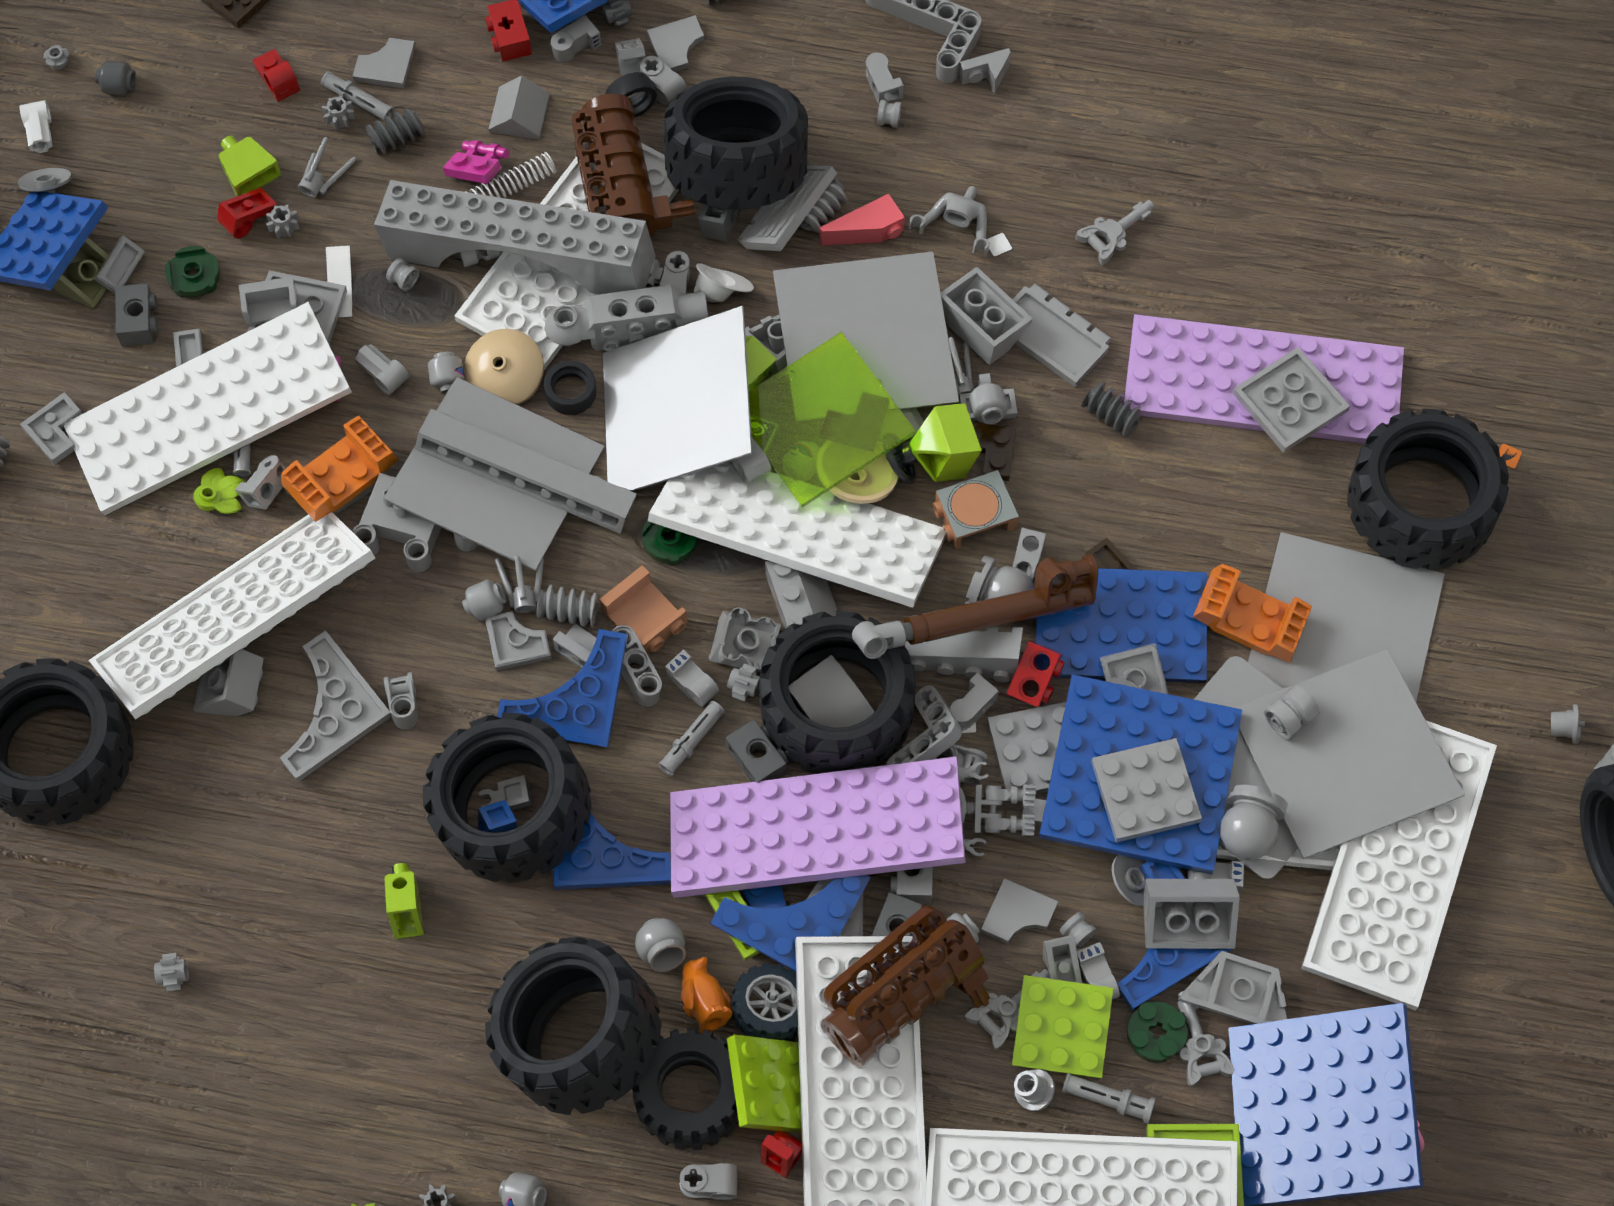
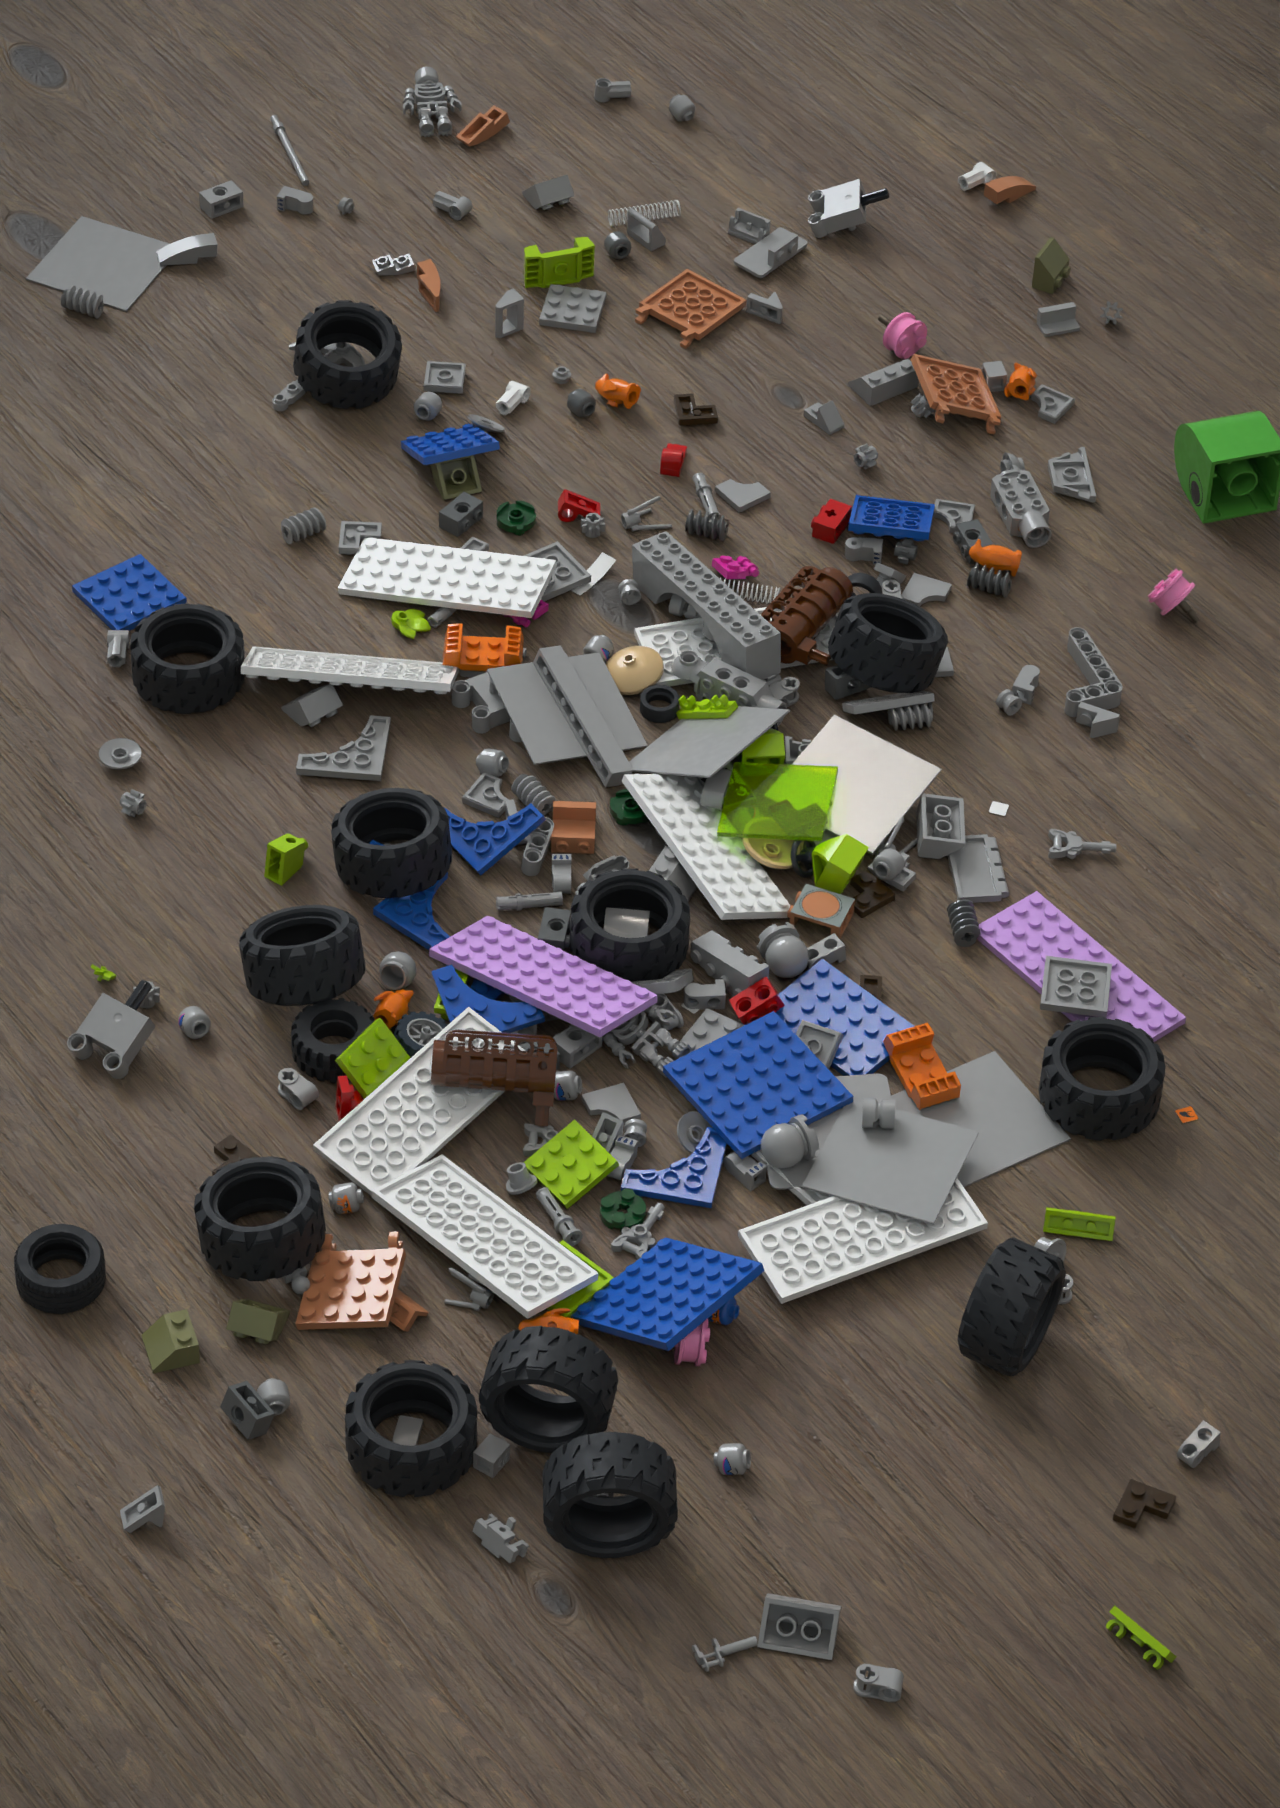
camera: 40 degrees right, 20 degrees down
light grey tile [94,235,145,294] -> none
lime torso [218,136,281,197] -> none
light grey leg [235,455,286,510] -> none
light grey panel [239,276,299,326] -> none
light grey gear [322,96,355,130] -> none
light grey piece [355,344,410,395] -> none
light grey piece [384,672,419,730] -> none
light grey slope [488,75,550,140] -> none
light grey plant [495,555,544,613] -> none
white piece [694,263,754,303] -> none
coral slope [819,194,905,245] -> none
reddish brown piece [852,554,1098,659] -> none
light grey piece [908,186,990,257] -> none
light grey plate [1091,738,1202,842] -> none
light grey slope [1144,879,1240,949] -> none
light grey wing [1178,951,1287,1024] -> none
none -> light grey dish [99,738,142,769]
none -> orange animal [595,374,641,409]
none -> lime plate [676,694,738,719]
none -> lime plate [1043,1207,1116,1241]

